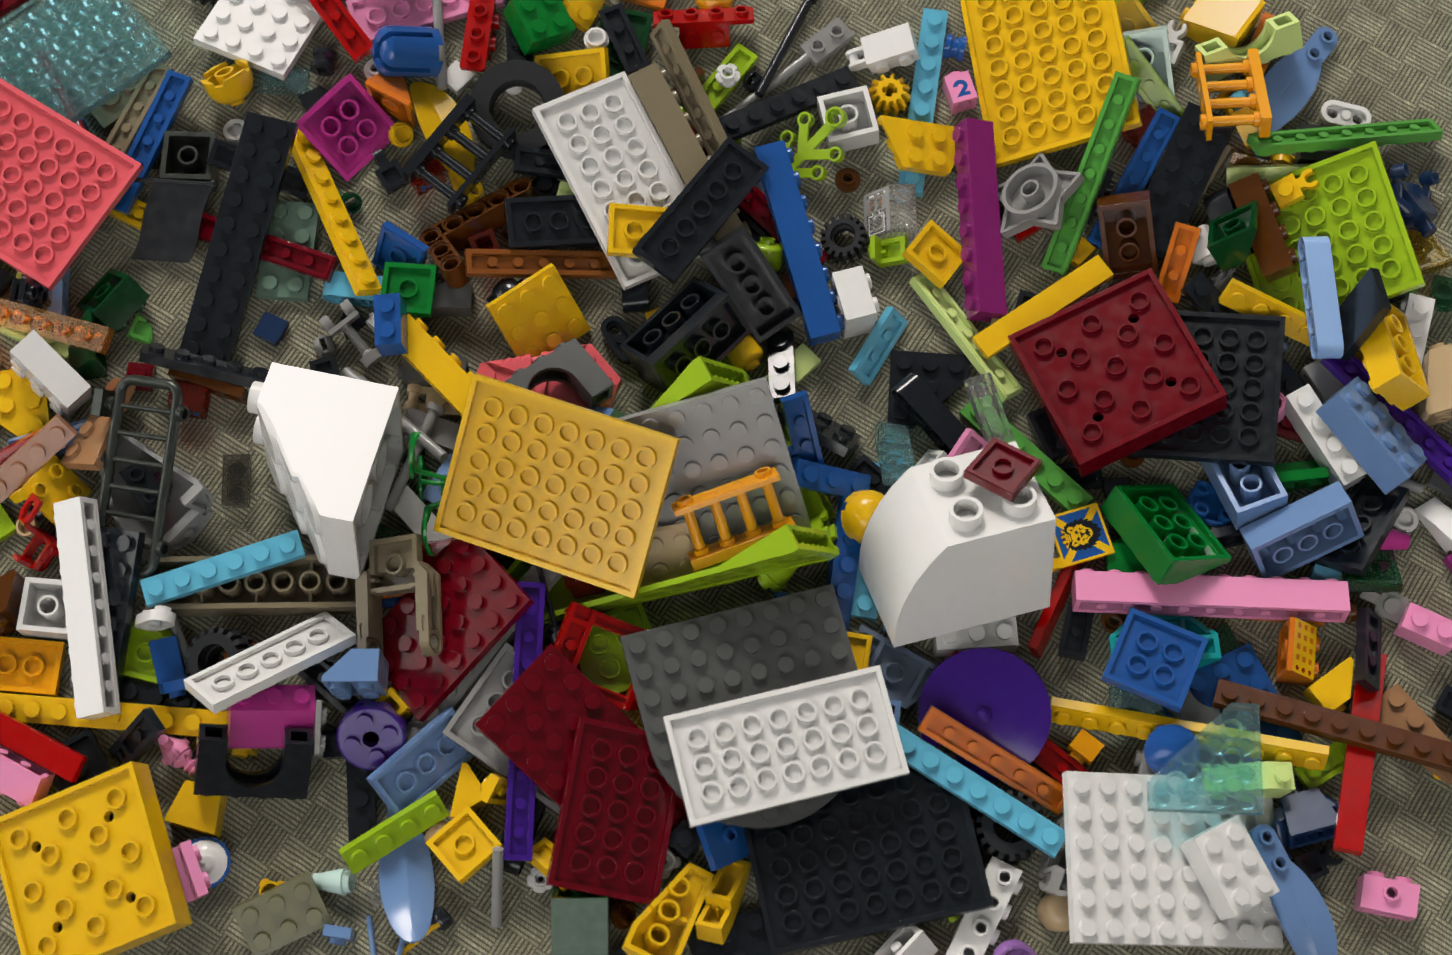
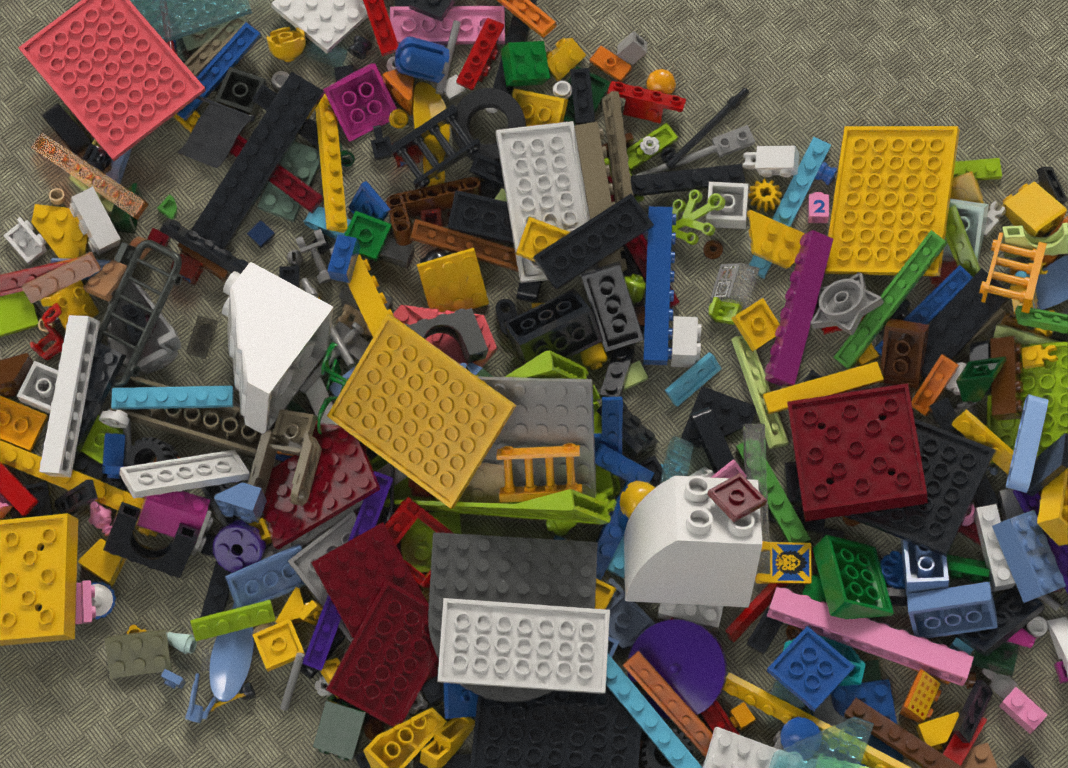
camera: 20 degrees right, 0 degrees up
dark green slope [75,268,150,334] -> none
black tyre [820,214,869,265] -> none

